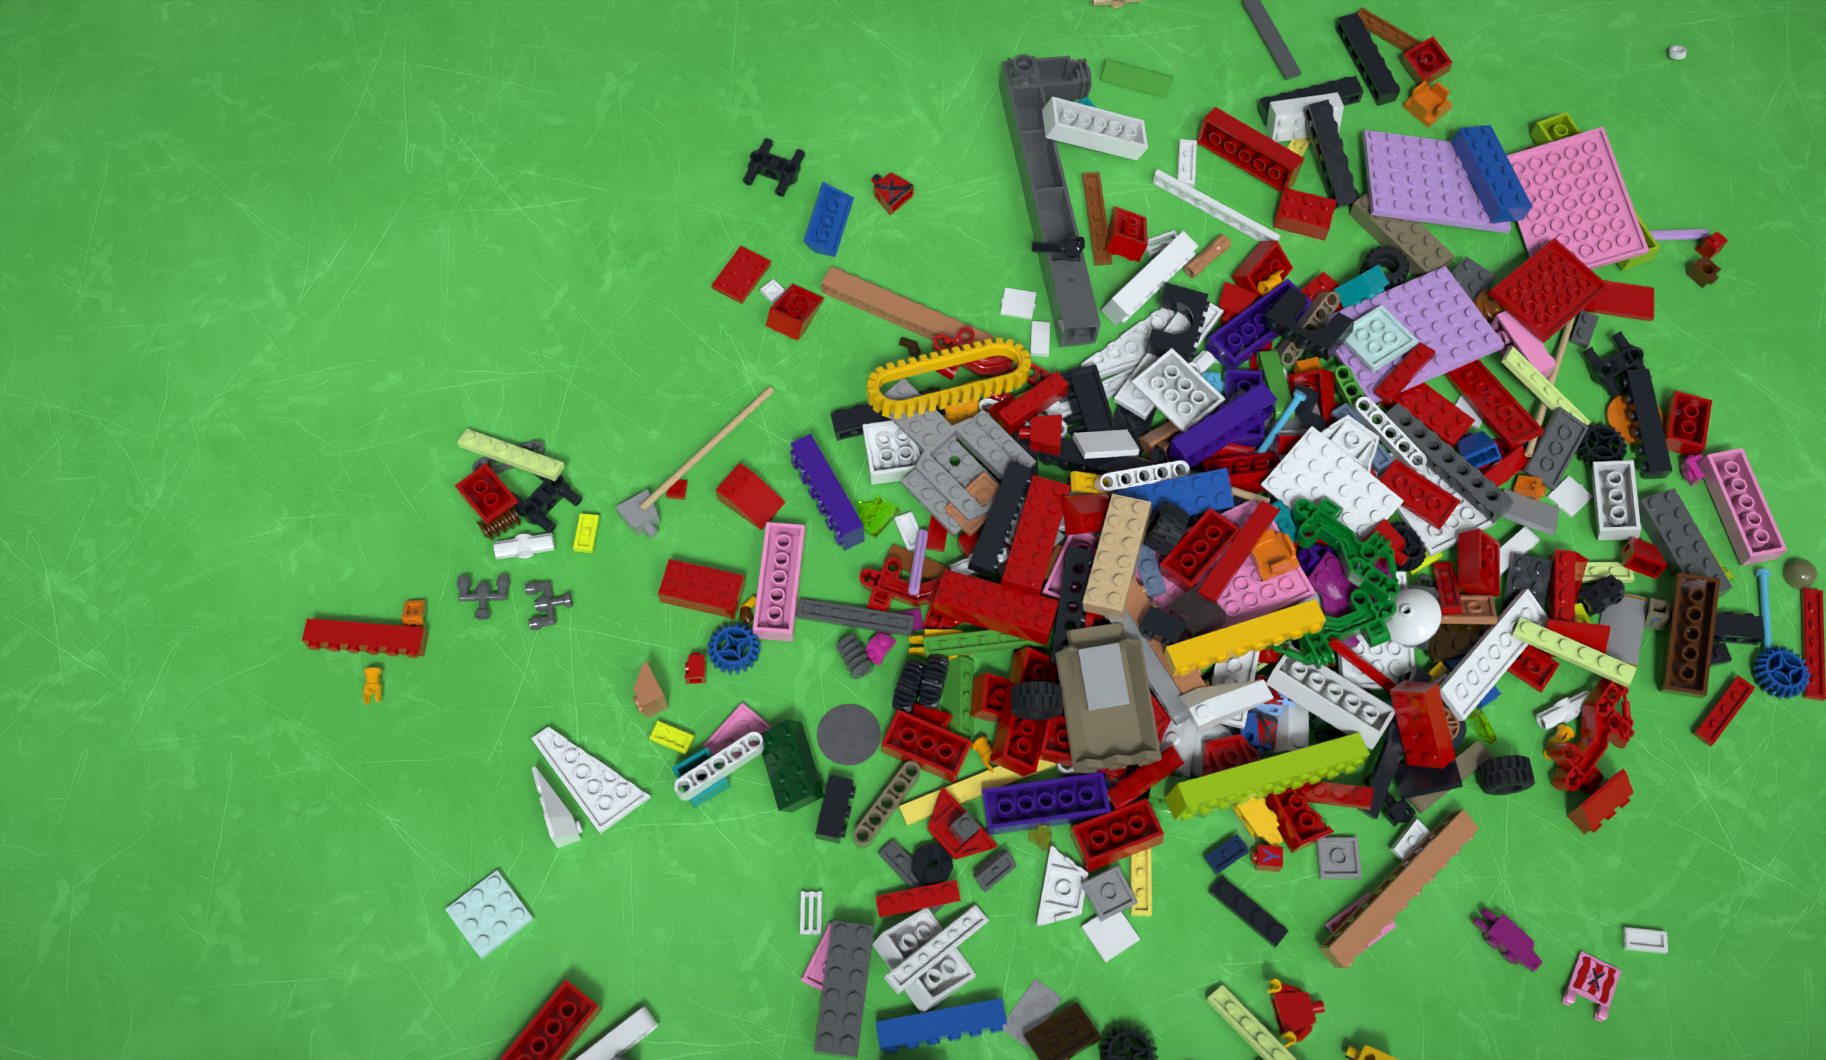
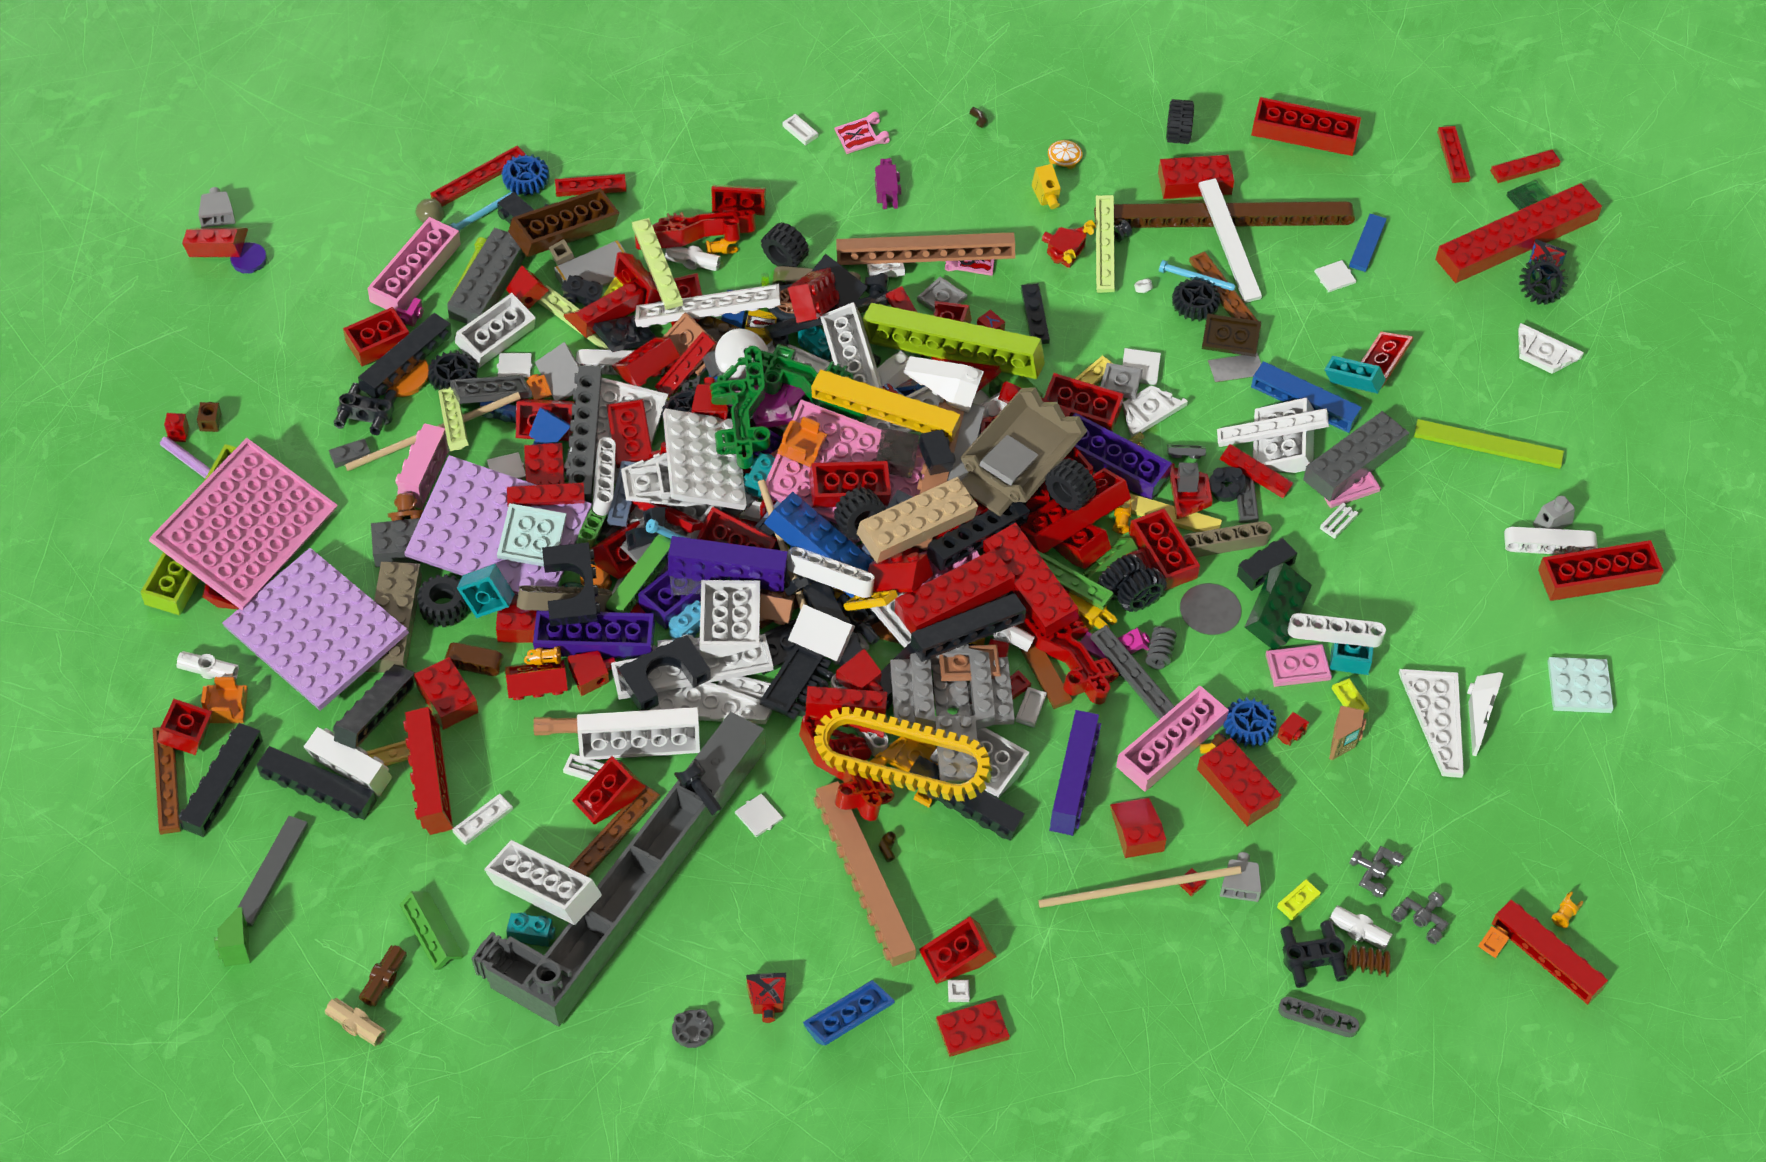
camera: 140 degrees left, 10 degrees down
red slope [455,463,518,524] -> none
yellowish green plate [457,429,565,481] -> none
black piece [743,138,805,197] -> none
clear neon green slope [857,496,900,538] -> none
lavender axle [908,529,928,595] -> none
white tile [1030,321,1050,357] -> none
white tile [1152,169,1281,243] -> none
red tile [1198,500,1279,603] -> none
red axle [1328,637,1397,693] -> none
red plate [1444,359,1544,449] -> none
blue brick [1452,125,1532,224] -> none
red plate [1488,238,1609,343] -> none
red tile [1583,280,1654,322] -> none
none -> white piece [176,651,239,681]
none -> reddish brown piece [359,945,407,1007]
none -> reddish brown beam [444,643,504,676]
none -> dark grey dish [672,1009,714,1048]
none -> white tile [1134,279,1153,293]

